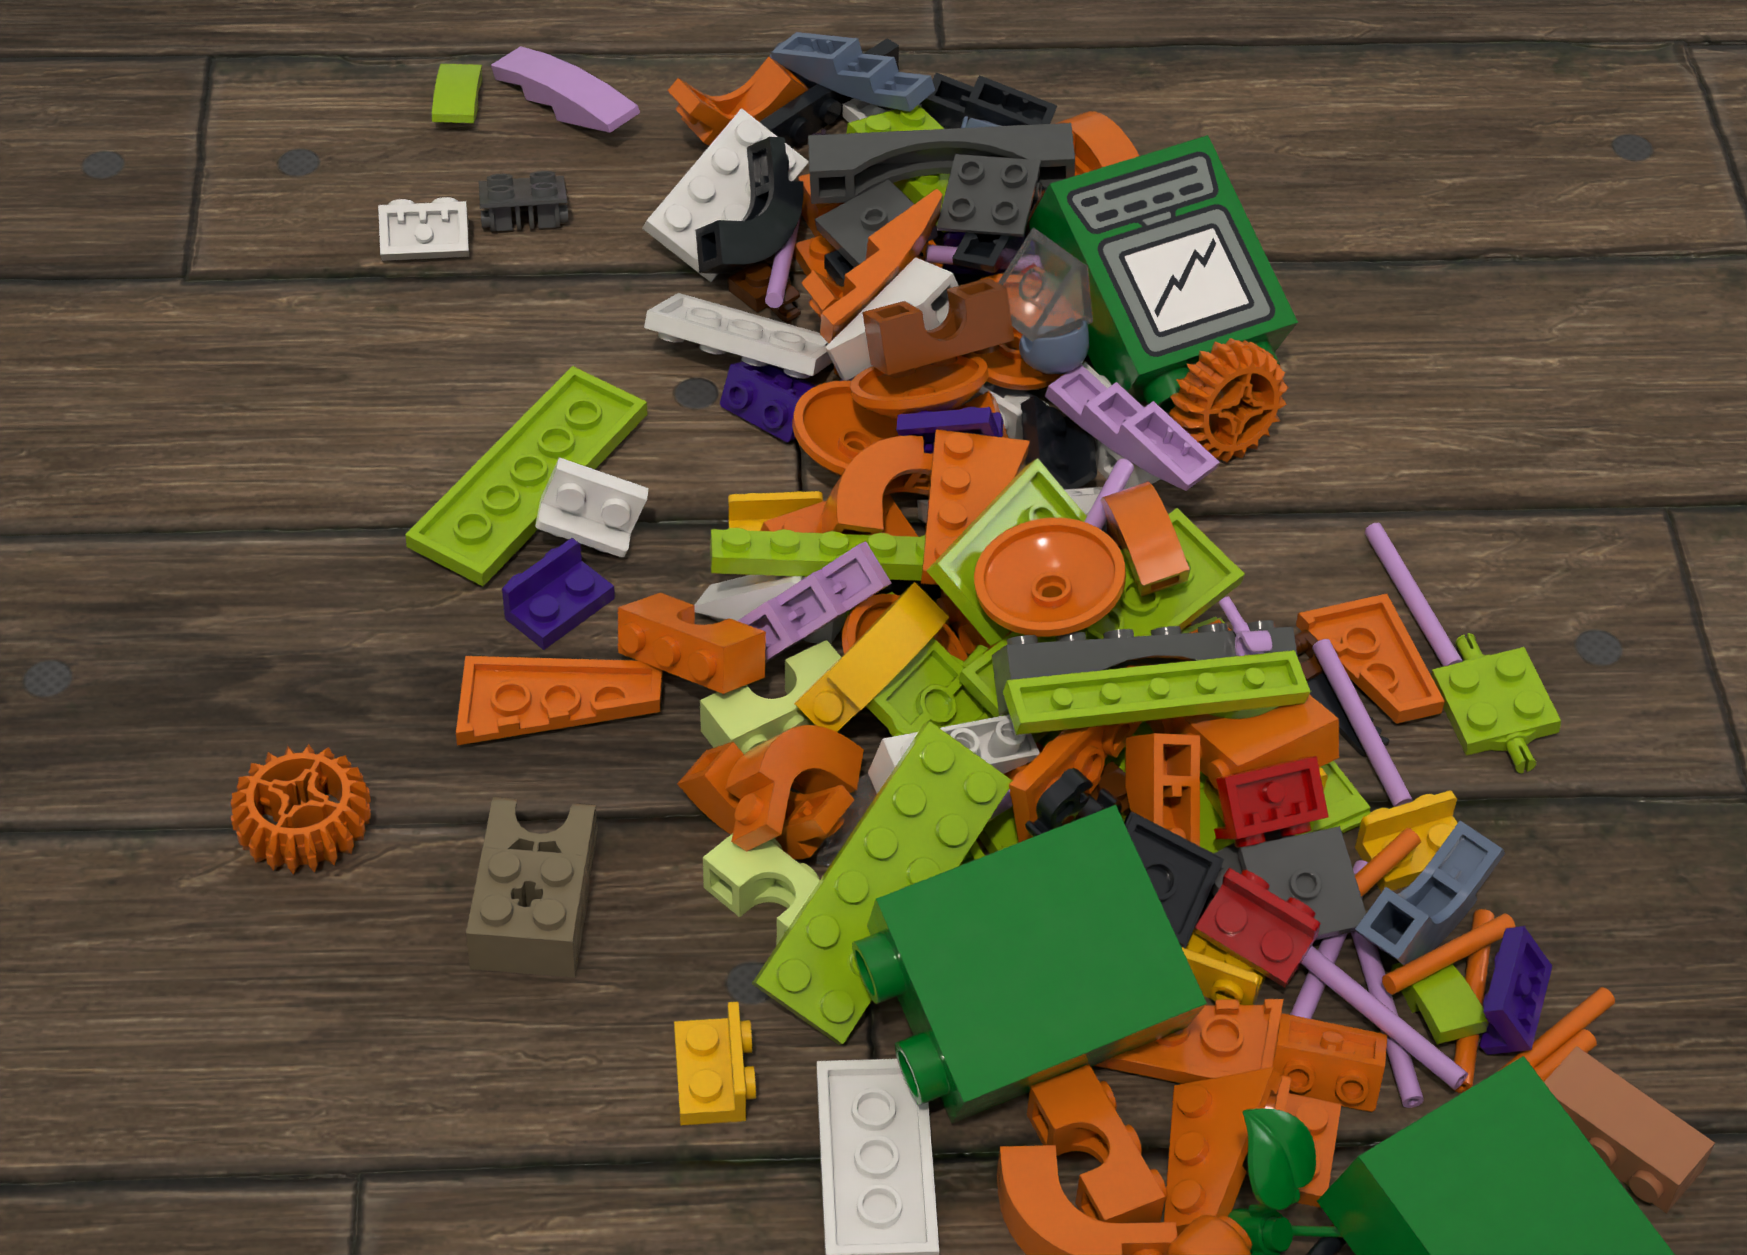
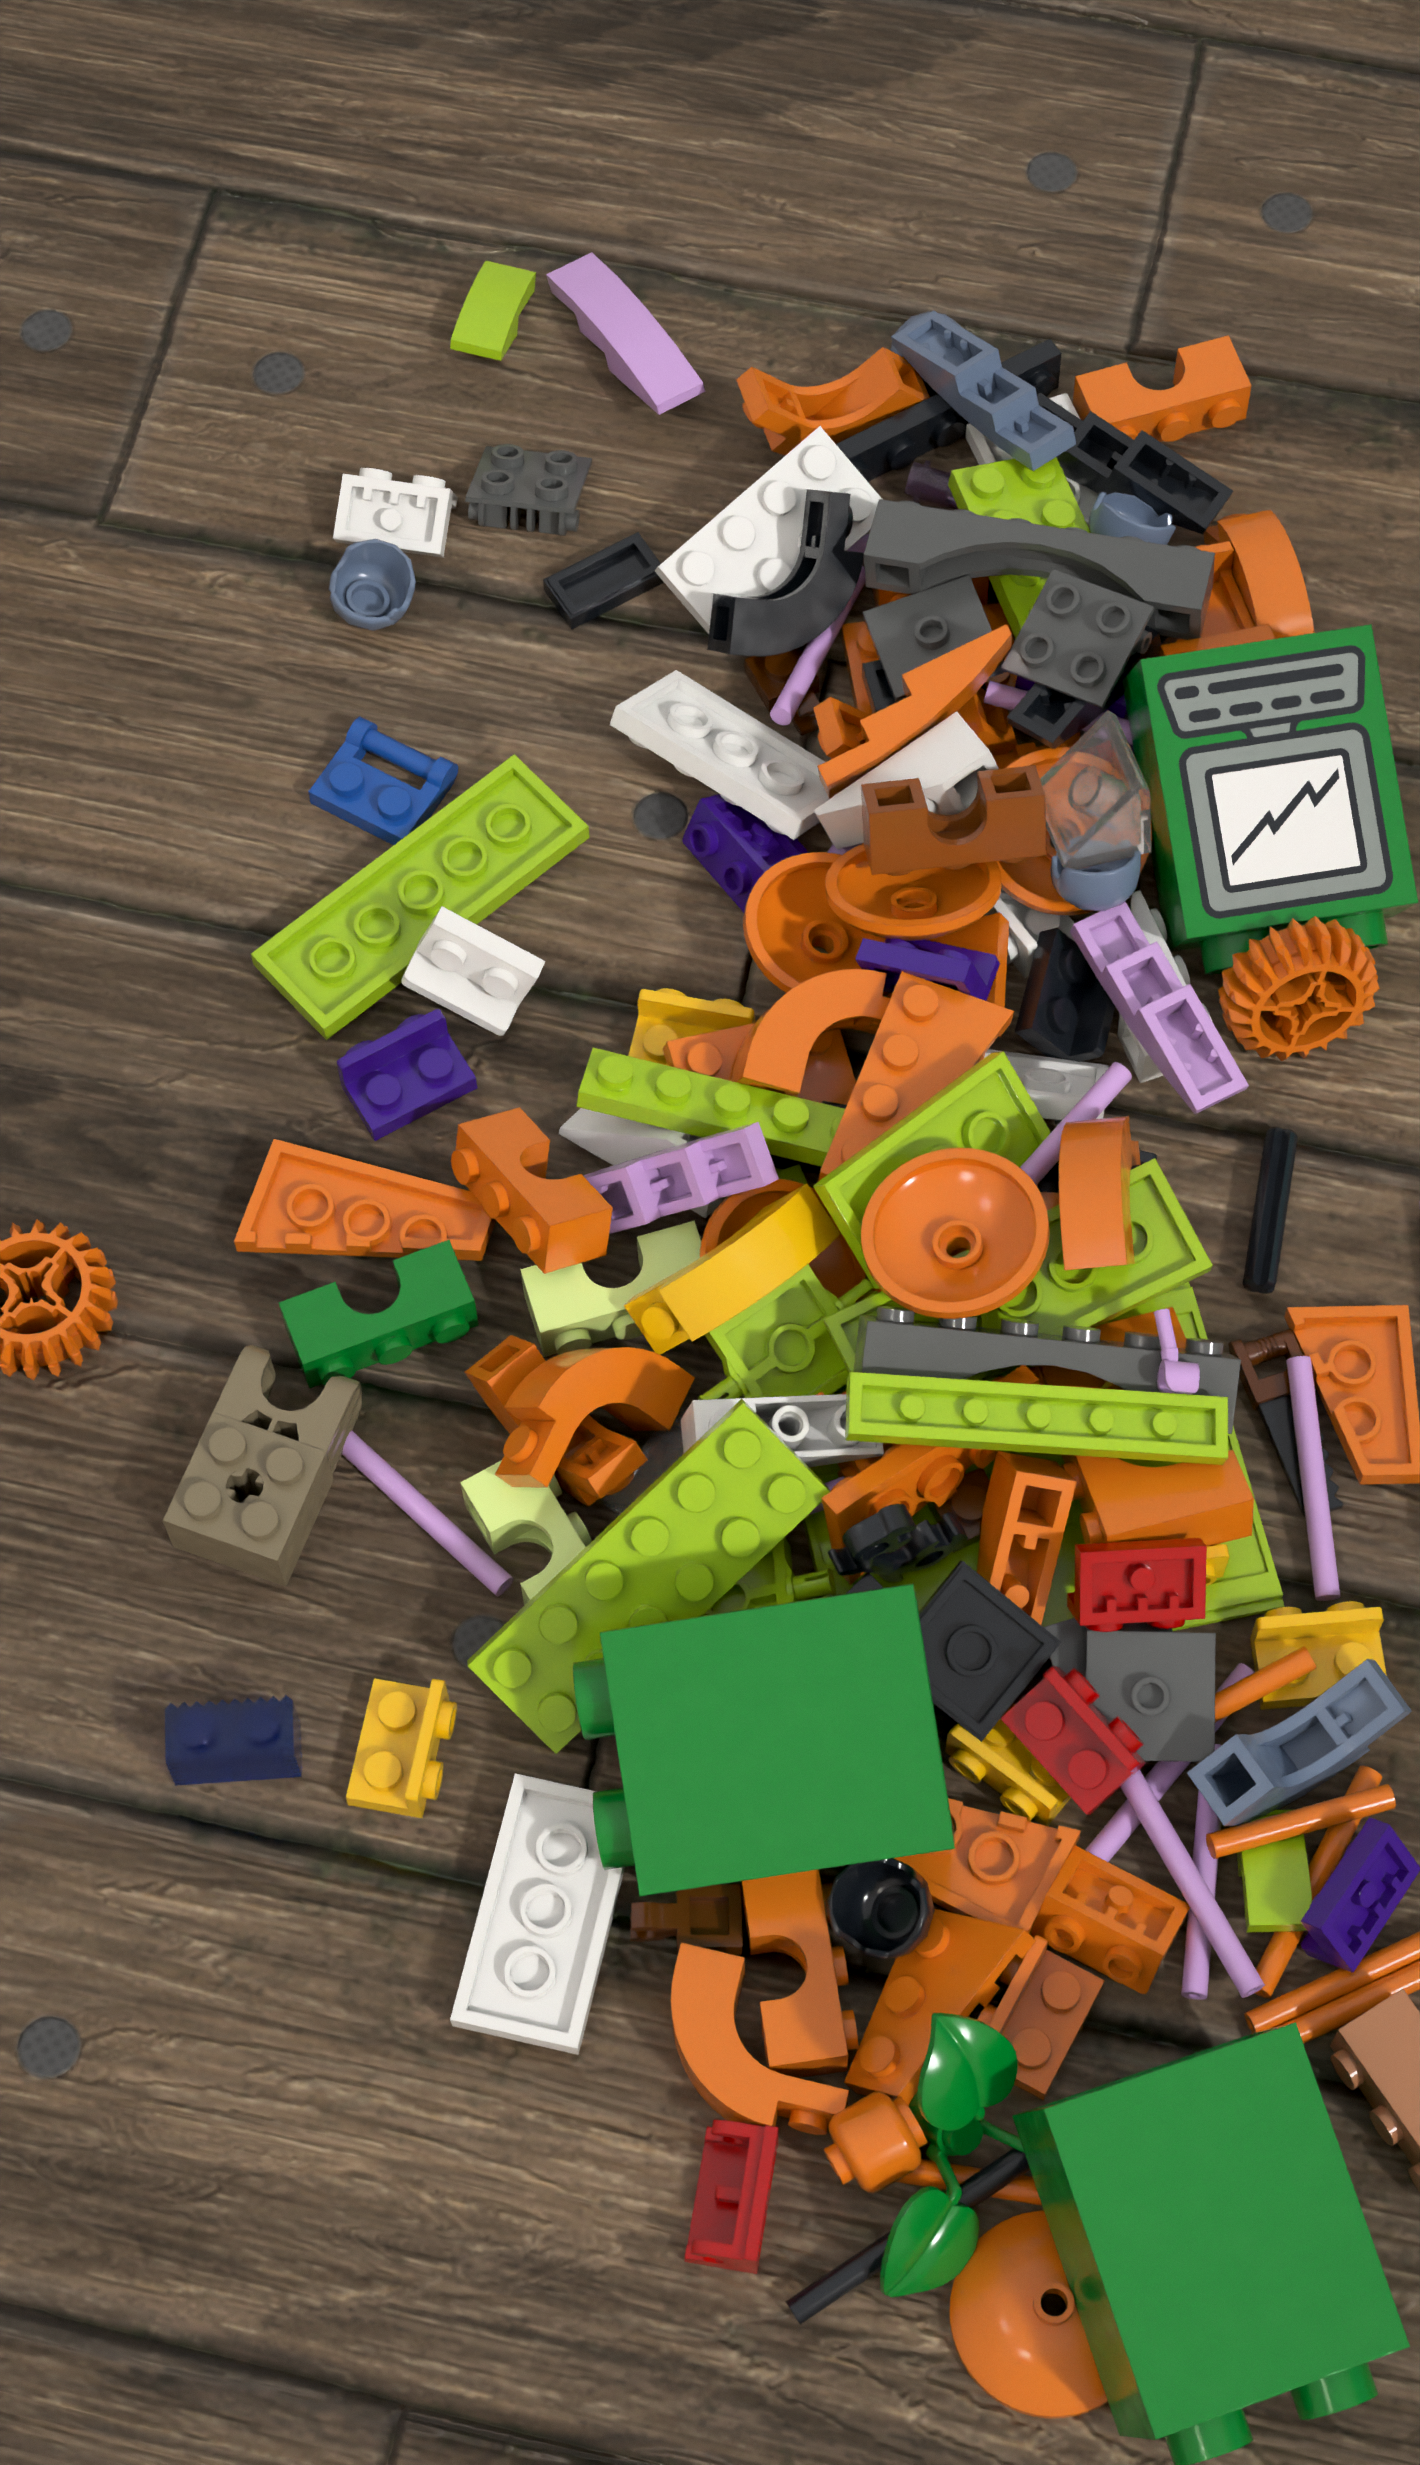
camera: 20 degrees right, 15 degrees up
none -> clear blue brick [165,1695,302,1786]
none -> green arch [279,1240,479,1389]
none -> blue plate [308,717,458,845]
none -> sand blue hair [328,539,416,631]
none -> lavender piece [342,1431,514,1596]
none -> black tile [543,532,664,630]
none -> reddish brown plate [630,1884,743,1955]
none -> black hair [827,1858,935,1960]
none -> orange arch [1072,335,1252,442]
none -> black axle [1243,1127,1298,1294]

